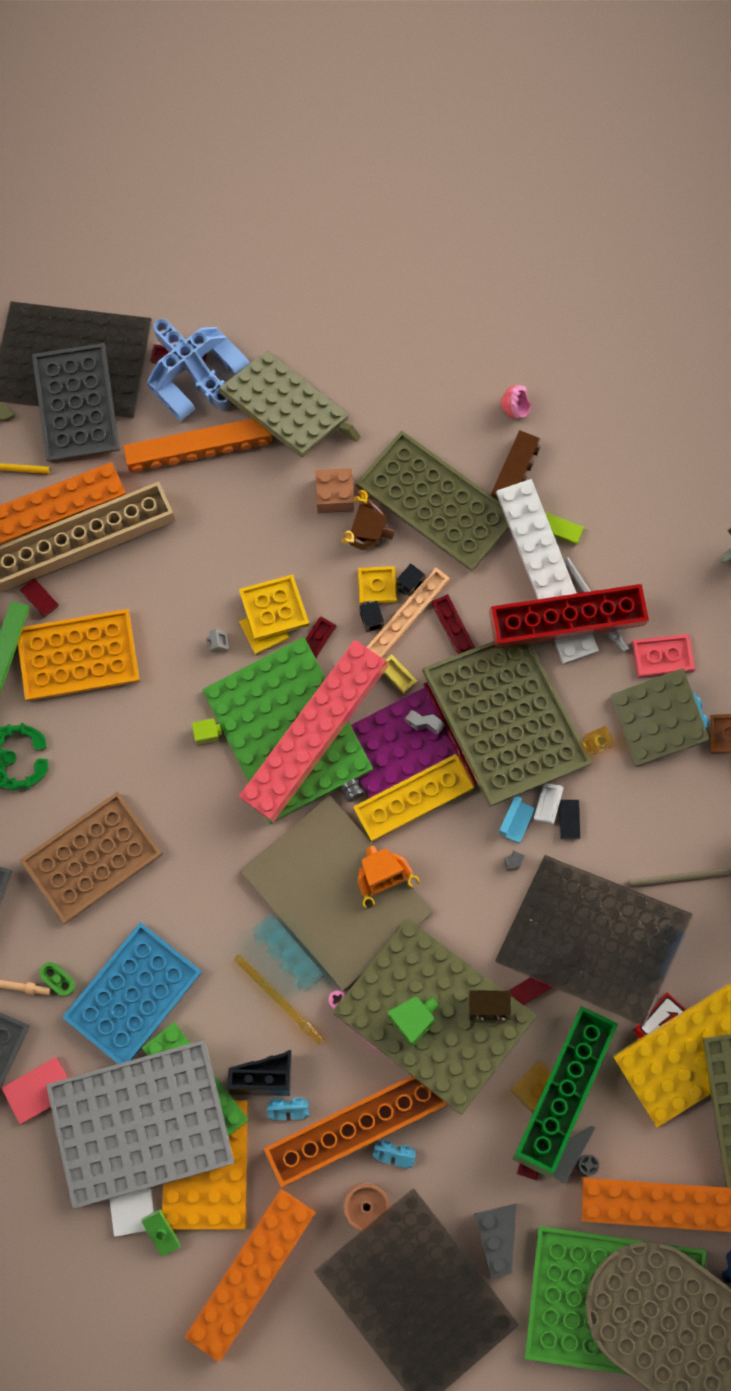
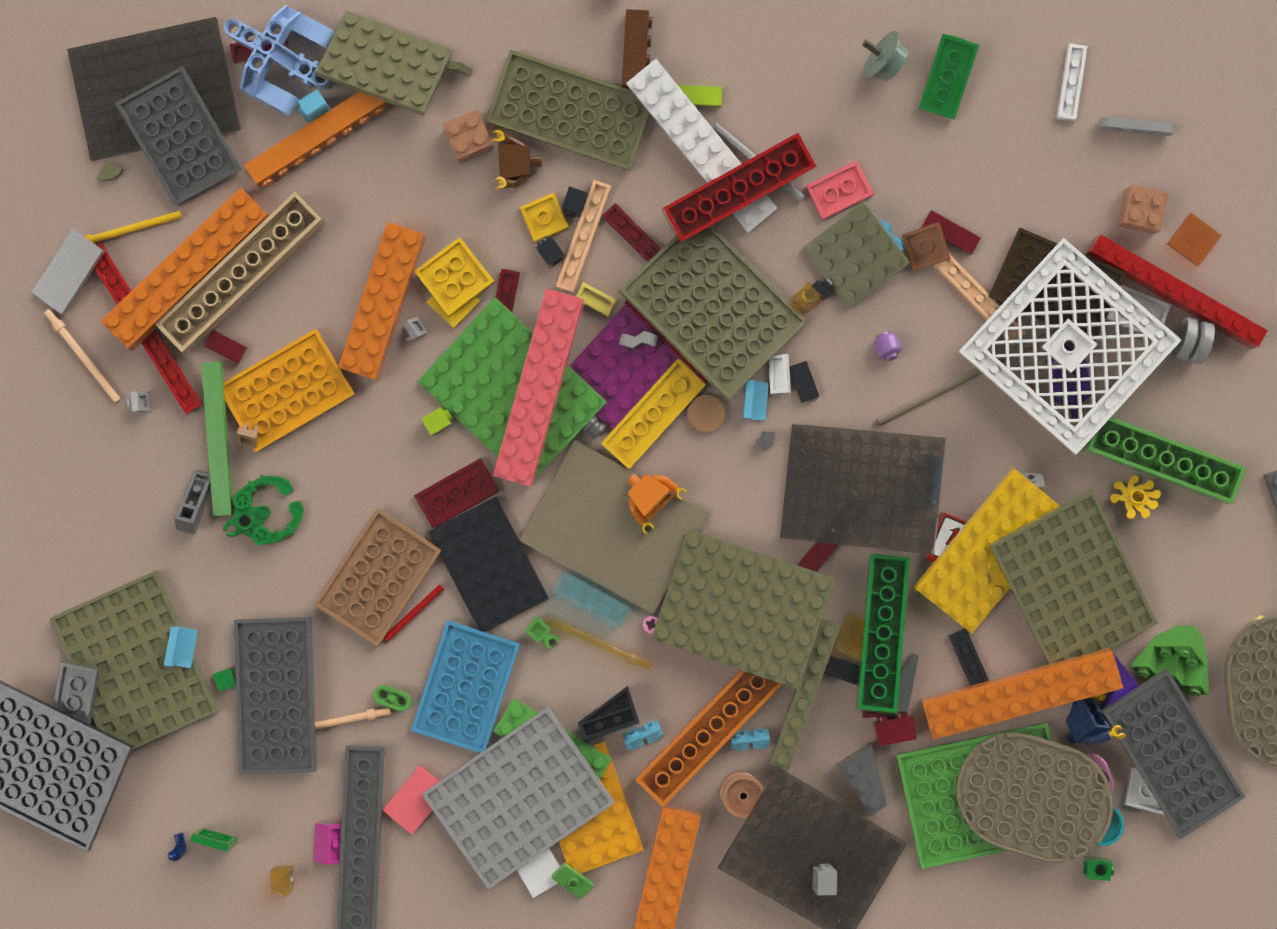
camera: 20 degrees left, 15 degrees up
bright green torso [387,996,439,1047] -> none
dark brown brick [469,990,511,1023] -> none
dark grey wheel [577,1155,599,1176] -> none
none -> medium nougat tile [236,423,259,448]
none -> medium azure brick [298,89,331,122]
none -> orange brick [338,222,426,381]
none -> red bar [384,584,444,642]
none -> dark red tile [414,458,499,529]
none -> black plate [428,496,549,632]
none -> bright green plate [524,616,559,649]
none -> medium nougat tile [687,395,725,433]
none -> olive brick [768,618,841,771]
none -> black tile [810,278,833,301]
none -> light grey brick [813,864,837,895]
none -> black tile [824,655,859,686]
none -> dark red piece [872,712,917,746]
none -> medium lavender head [874,331,902,361]
none -> black tile [948,628,989,686]

